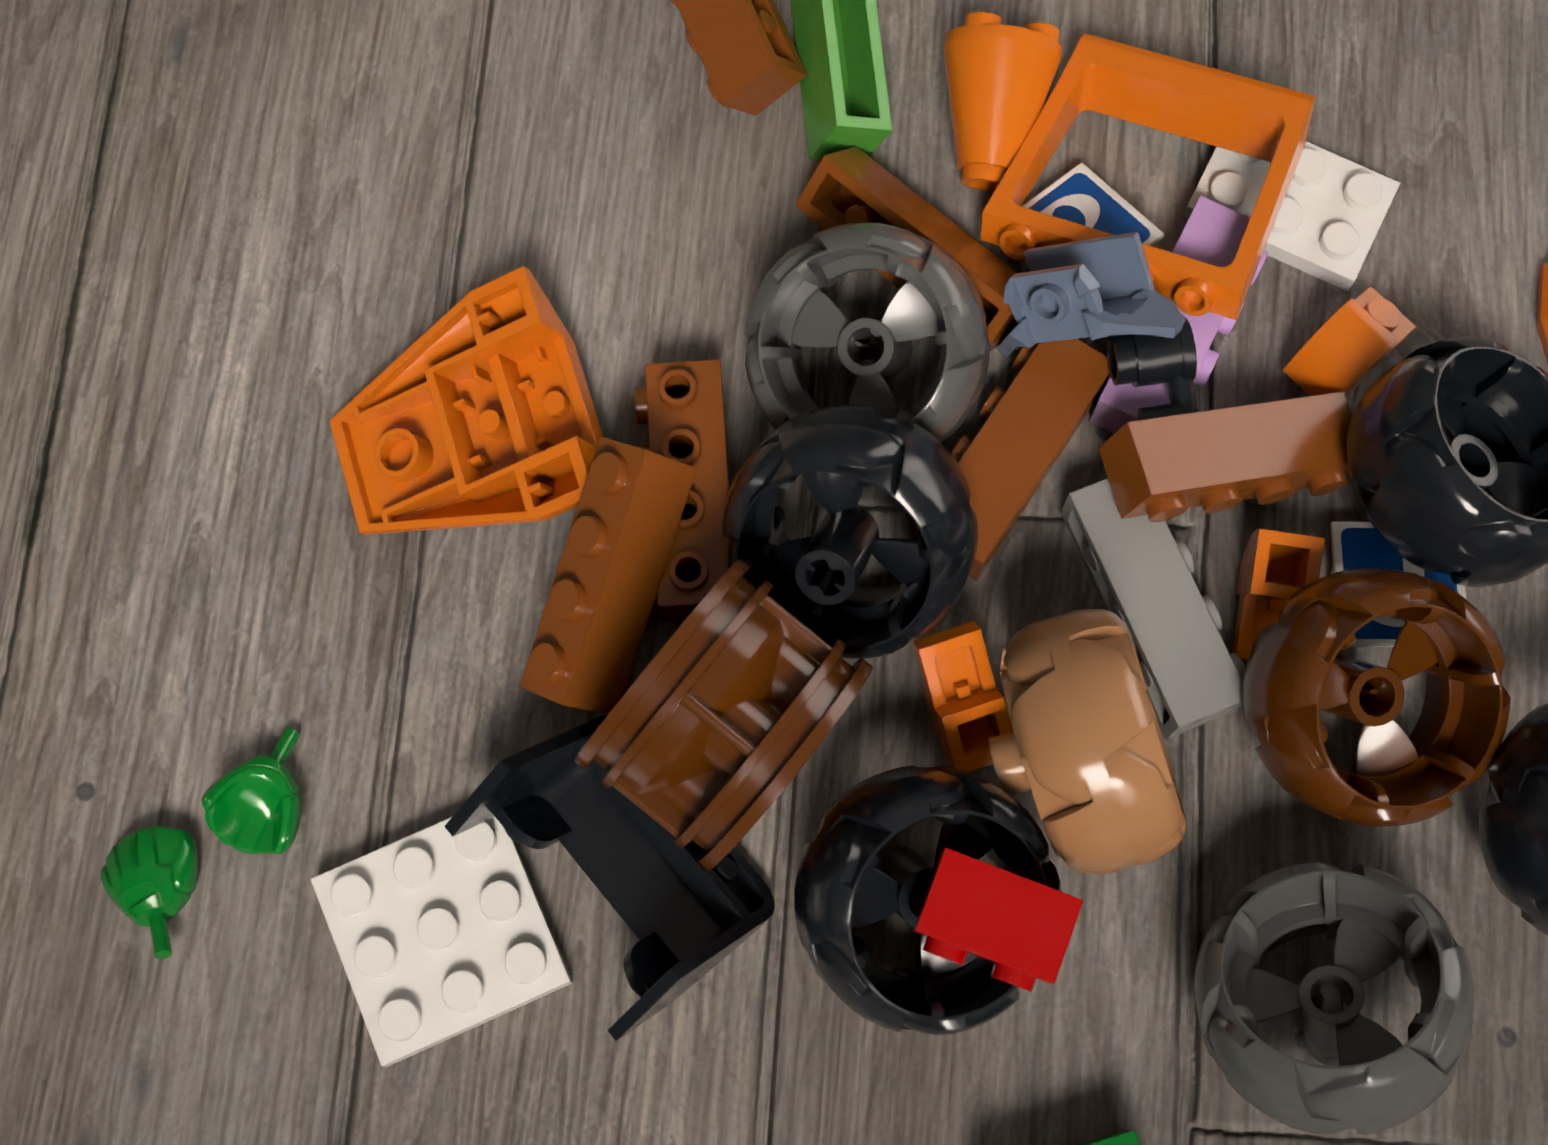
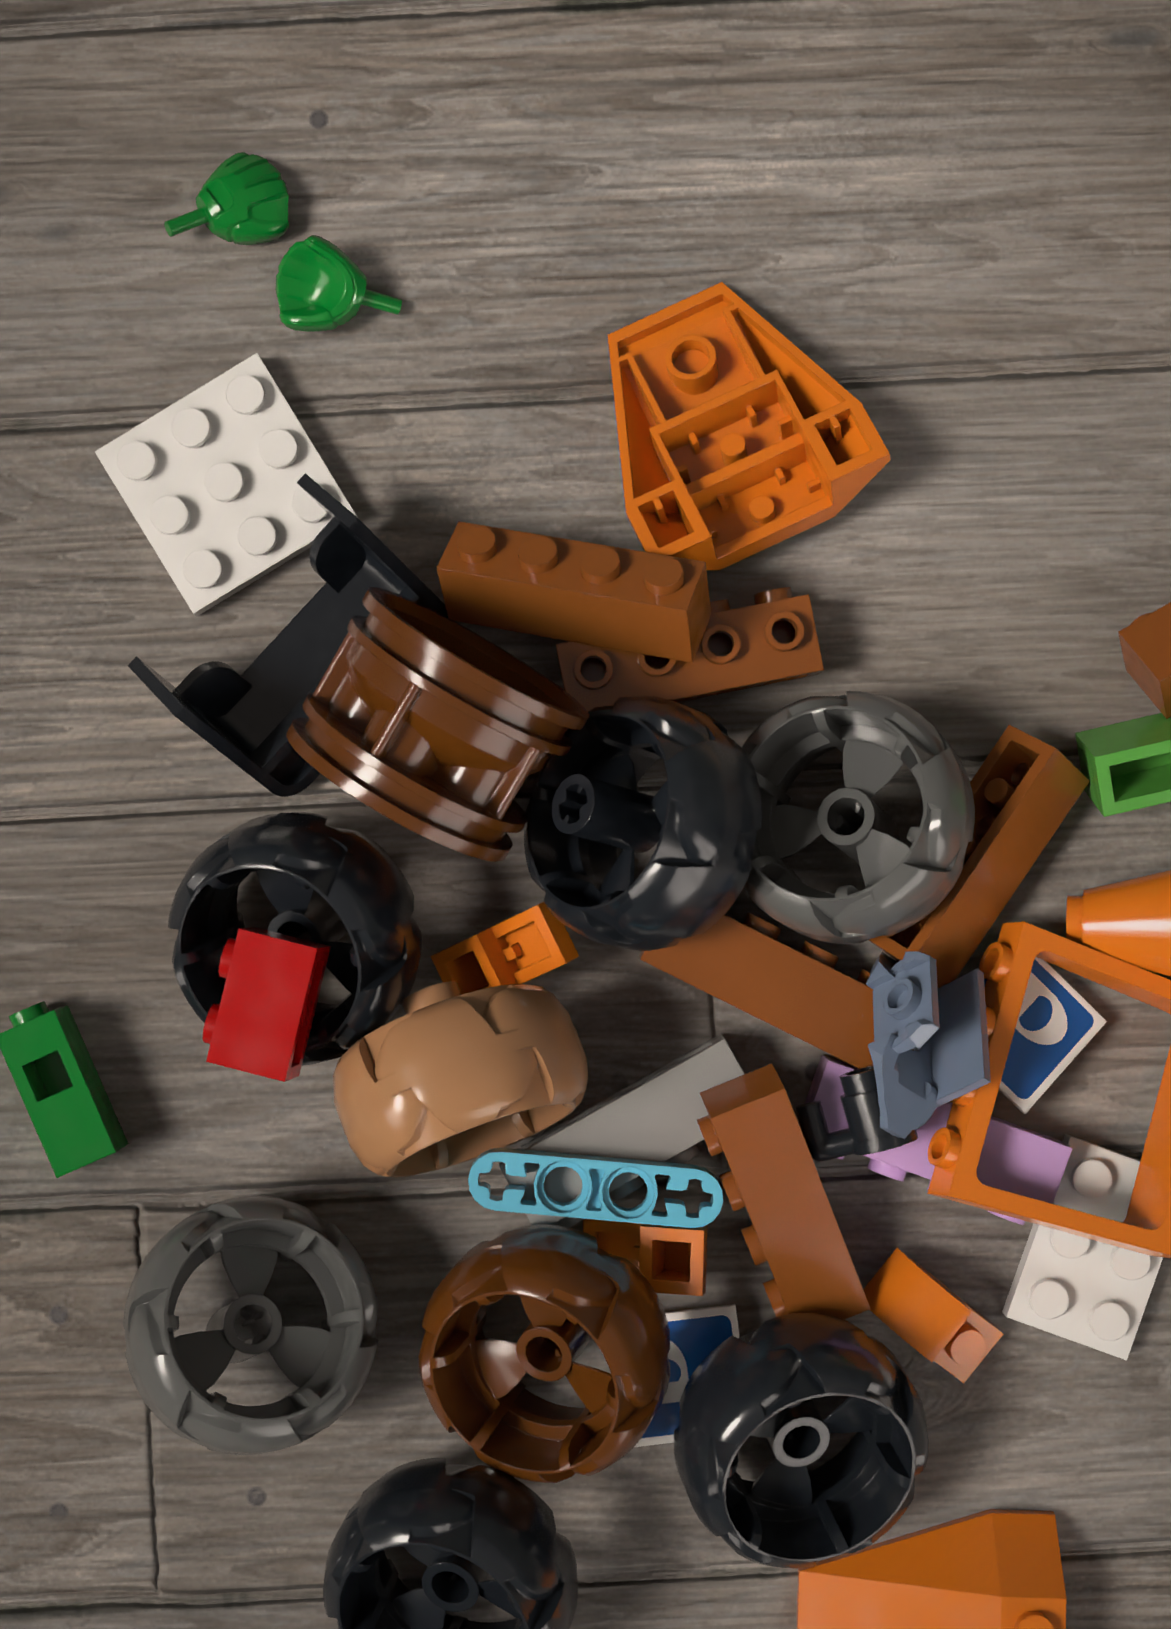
camera: 85 degrees right, 15 degrees up
none -> medium azure beam [468,1147,723,1228]

